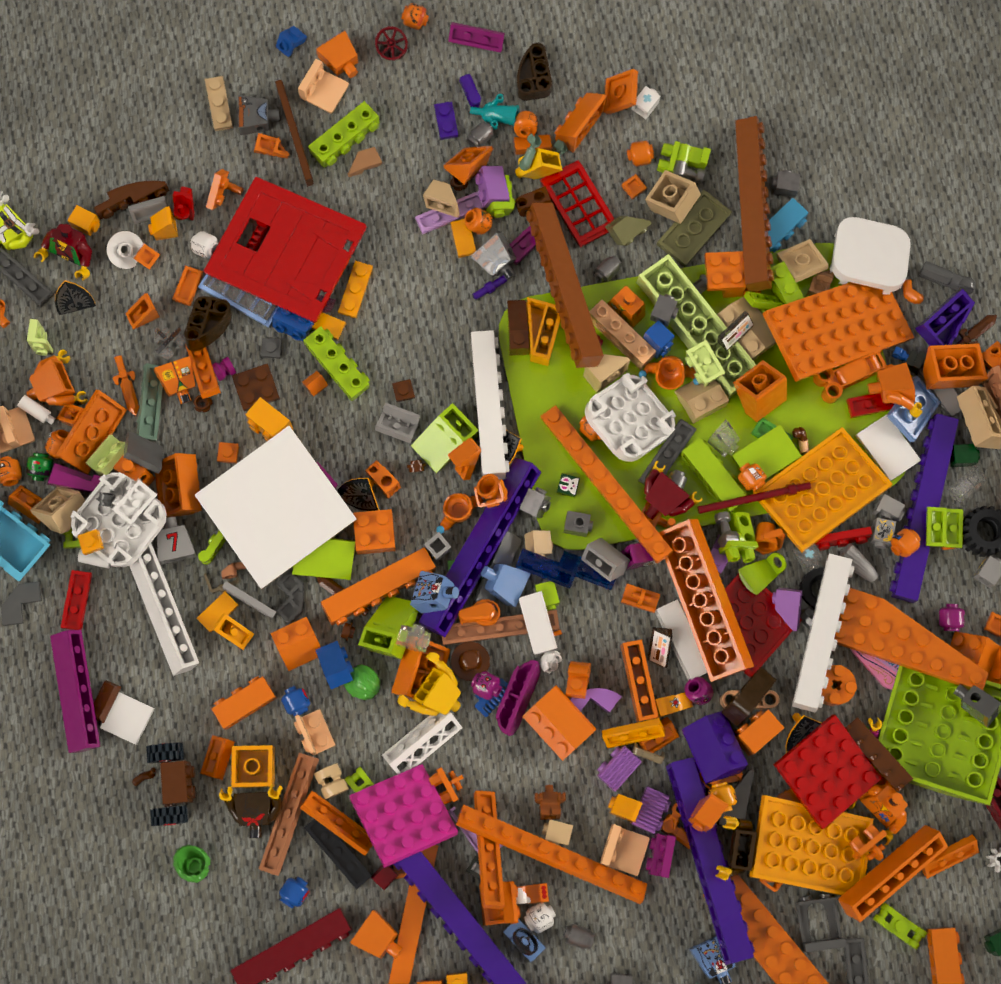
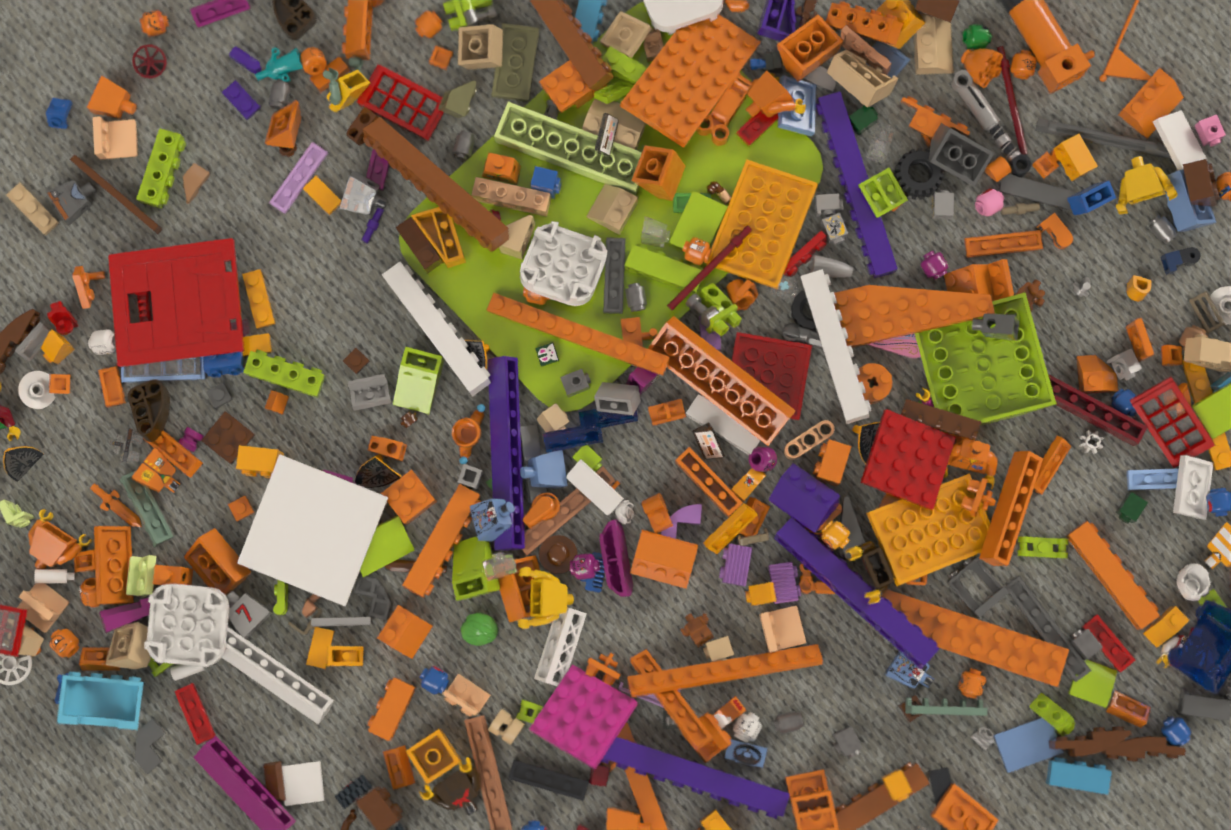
camera: 20 degrees left, 5 degrees up
green head [26,453,53,481] -> none
light orange plate [78,529,104,555] -> none
dark grey plate [96,492,115,507] -> none
white bracket [112,478,157,525] -> none
dark grey tile [123,431,163,474] -> none
orange slope [125,293,160,329] -> none
reddish brown plate [193,395,212,412] -> none
orange slope [254,133,289,158] -> none
orange plate [300,790,373,856] -> none
blue brick [316,641,354,689] -> none
reddish brown plate [340,622,356,641] -> none
tan slope [423,180,460,218] -> none
orange slope [448,438,481,480] -> none
orange head [465,208,492,235] -> none
orange piece [474,474,508,508] -> none
medium lavender brick [475,166,510,208] -> none
lime bracket [486,175,515,218] -> none
flat silver brick [519,487,551,518] -> none
orange piece [639,355,699,390] -> none
dark red torso [644,461,702,520] -> none
magenta plate [646,834,676,878] -> none
flat silver brick [650,294,679,327] -> none
yellowish green bracket [685,340,725,387] -> none
orange slope [688,793,728,832] -> none
dark brown beam [721,666,777,726] -> none
lime piece [738,552,786,595] -> none
medium lavender slope [772,587,803,631] -> none
white tile [856,414,921,481] -> none
orange head [891,529,920,558] -> none

